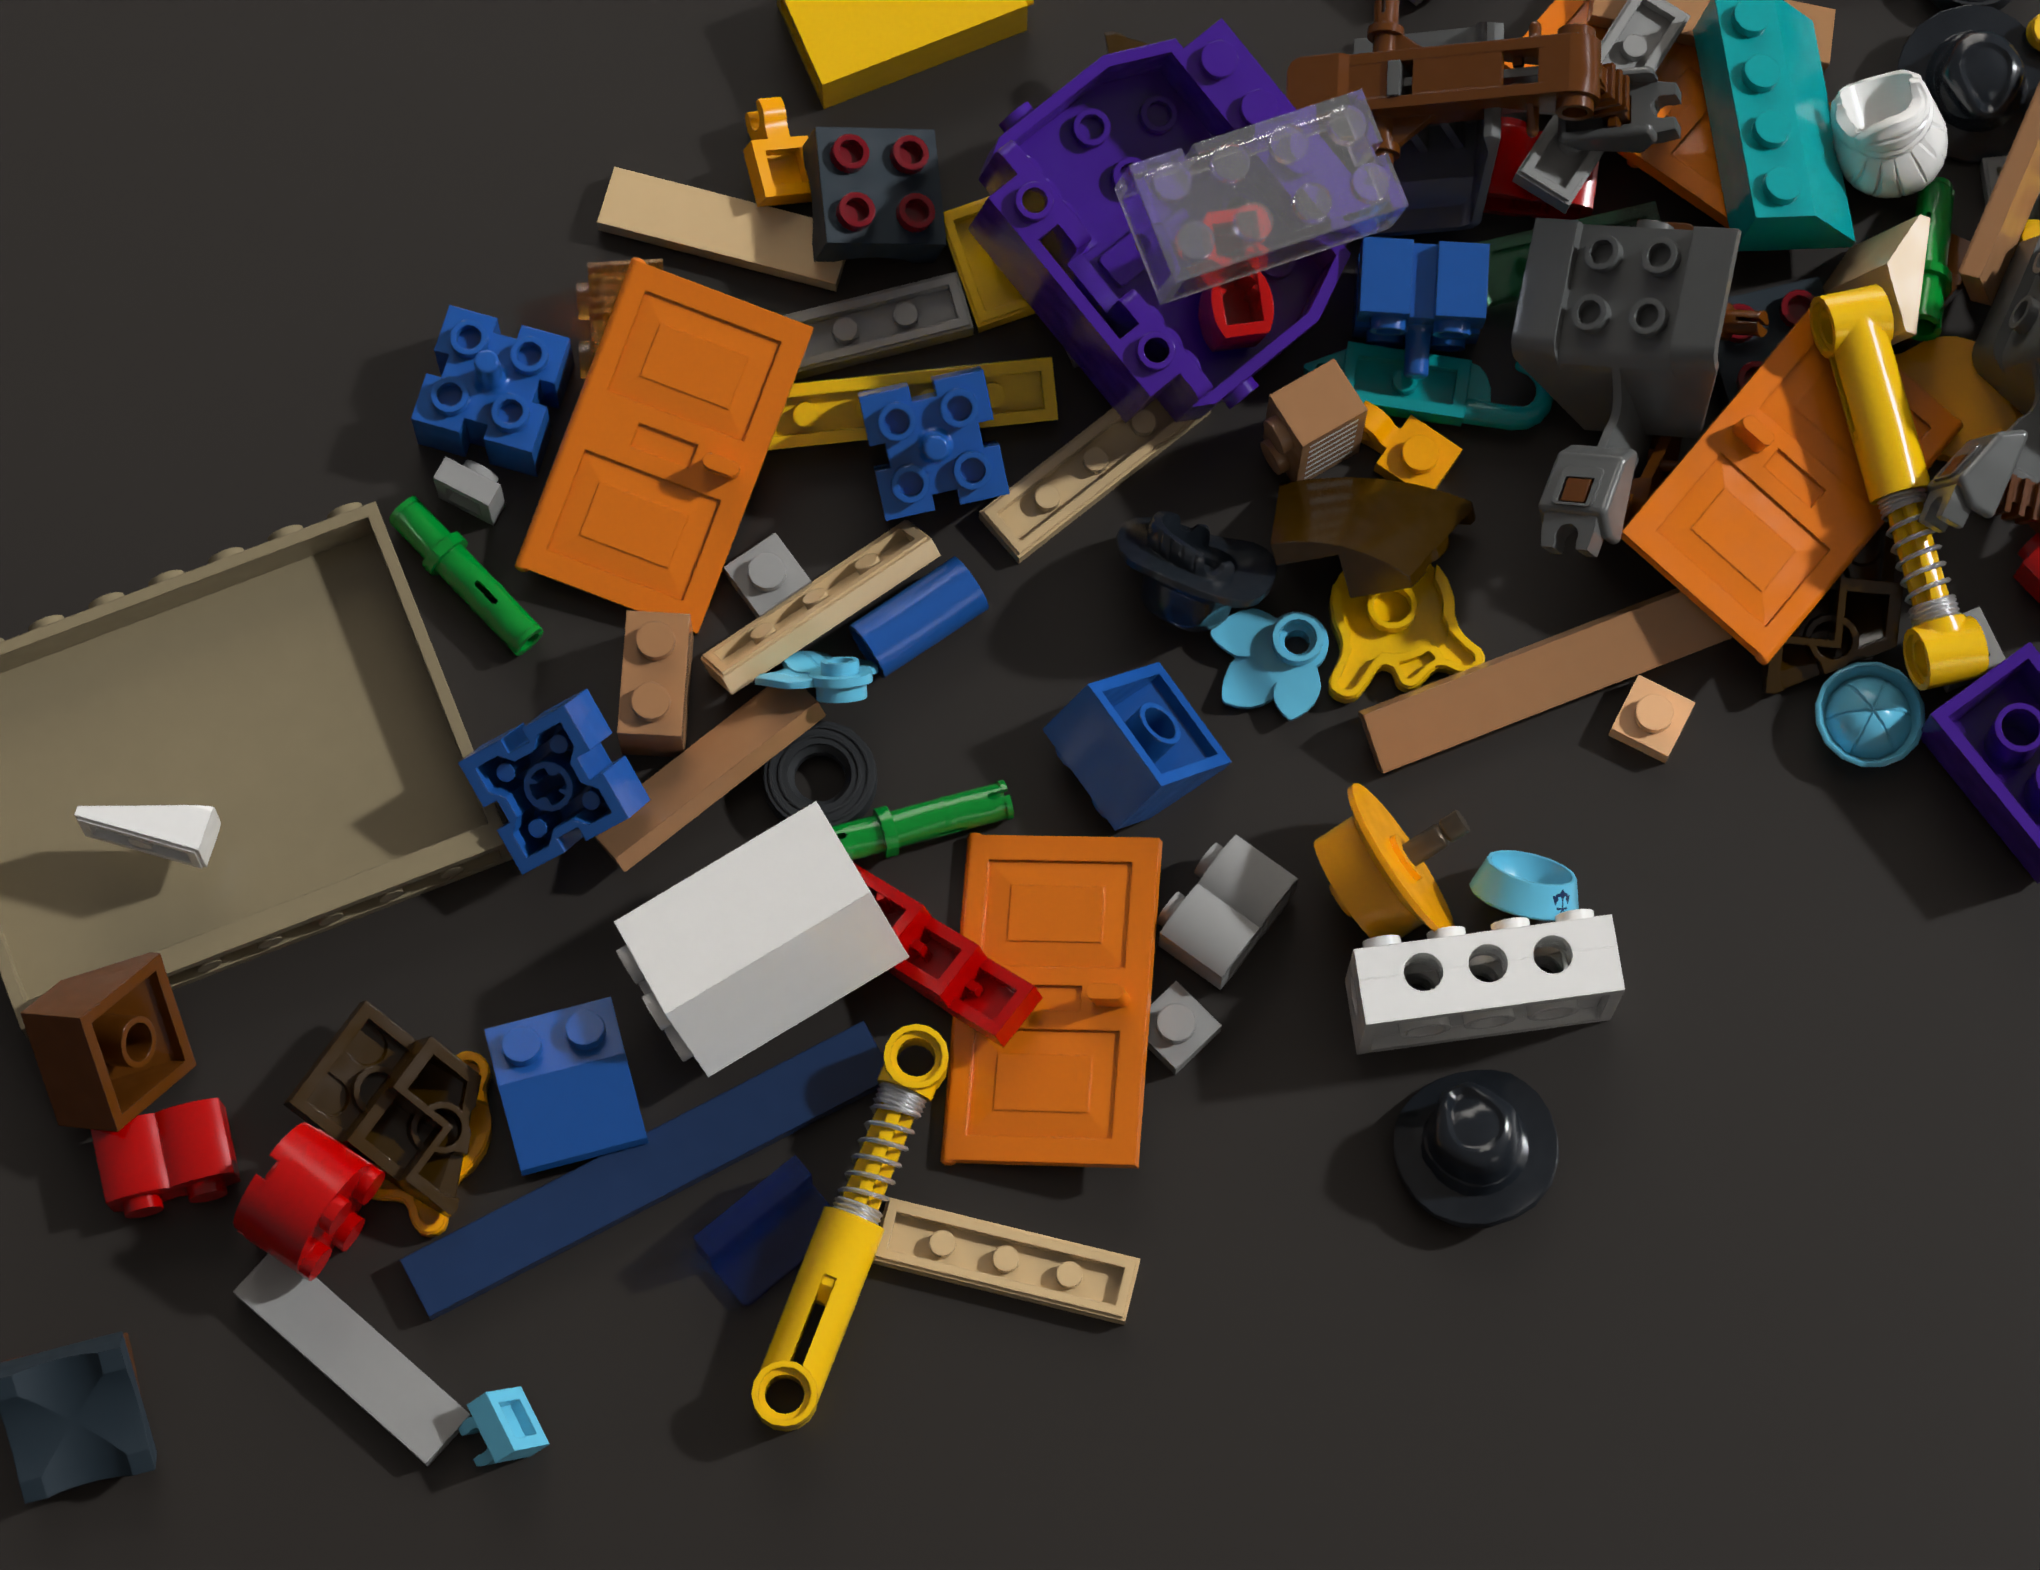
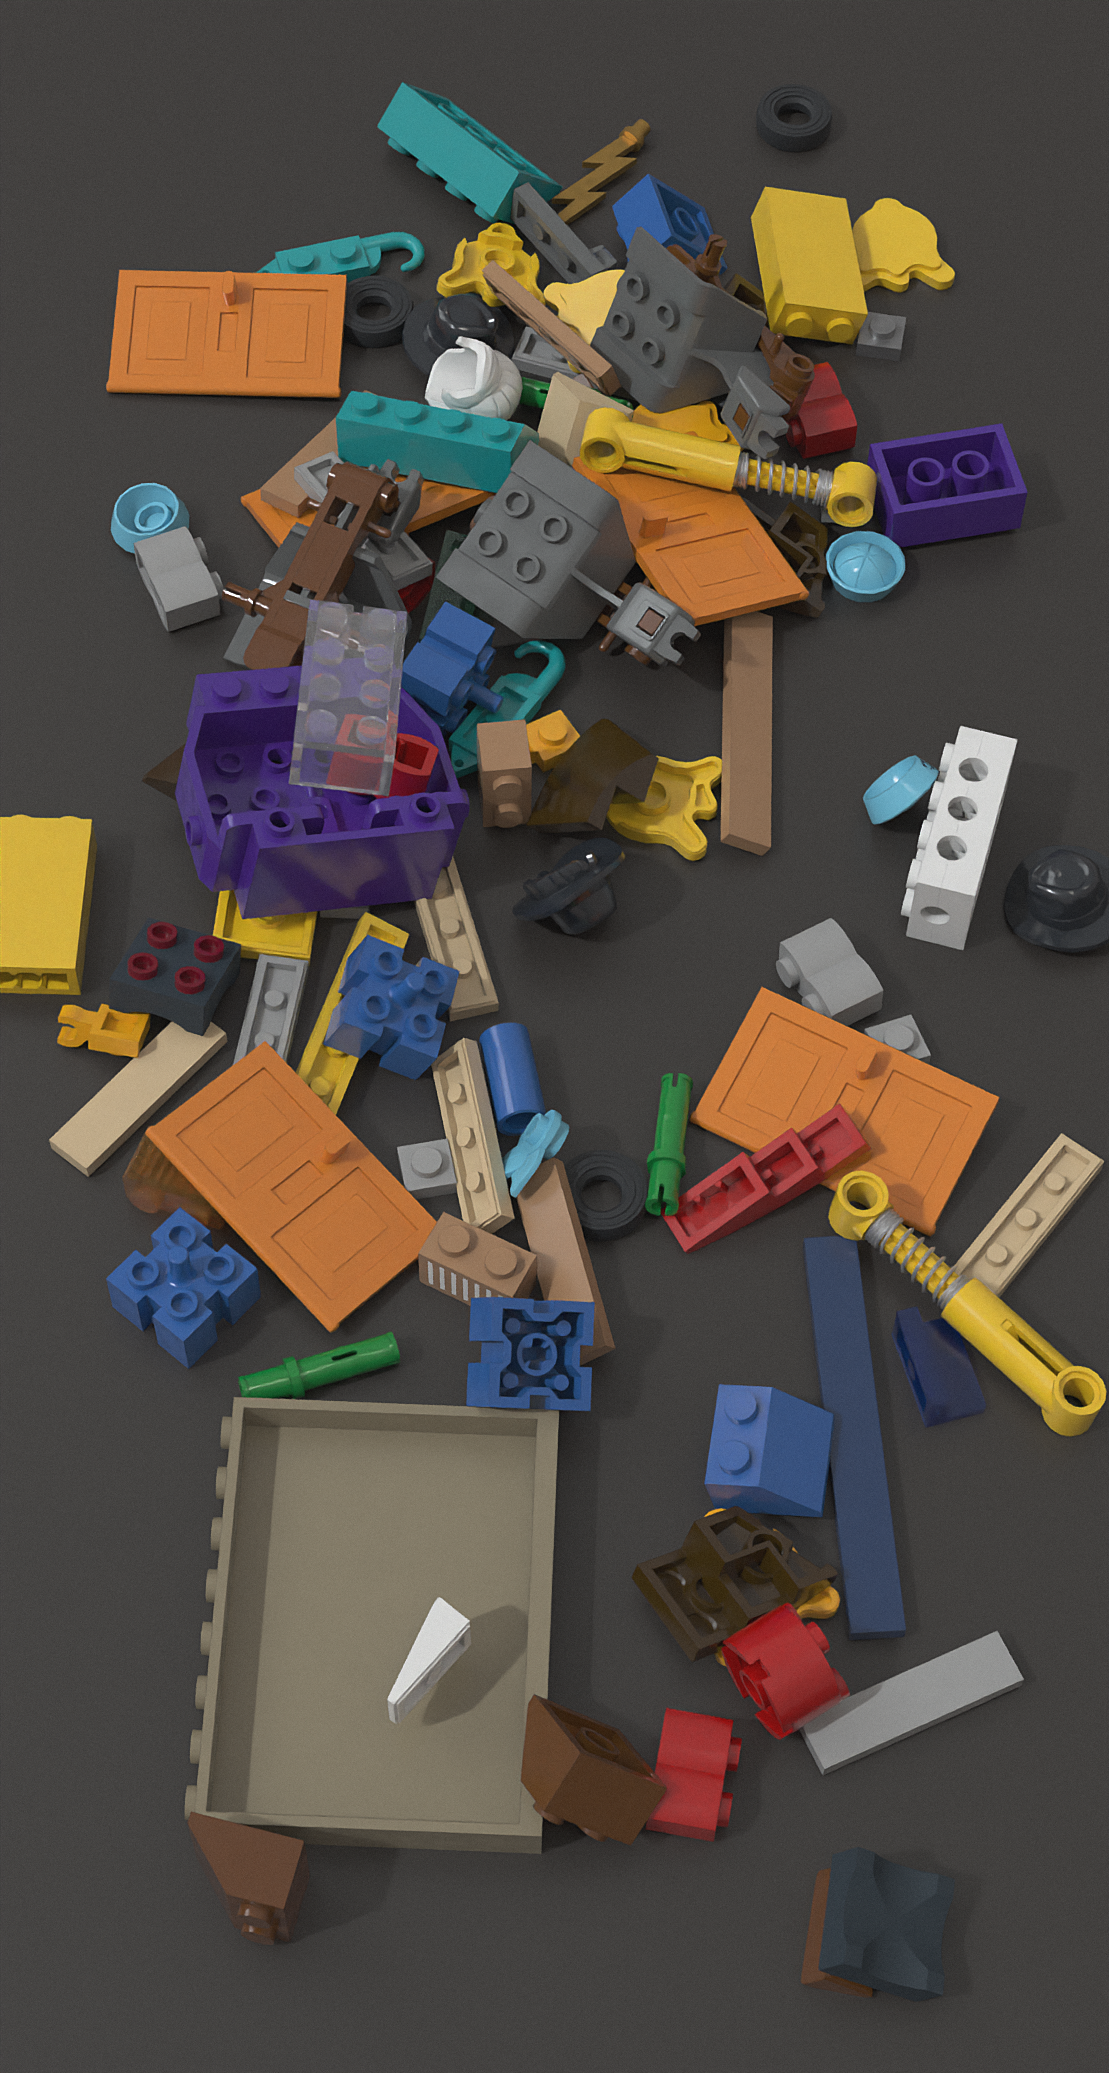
camera: 65 degrees left, 15 degrees down
light grey plate [433,456,506,526] -> none
medium azure tile [458,1386,549,1466] -> none
white brick [614,801,909,1077] -> none
blue slope [1042,662,1232,831] -> none
medium azure plate [1210,608,1329,721] -> none
light orange piece [1314,783,1470,938] -> none
light nougat plate [1608,674,1696,763] -> none

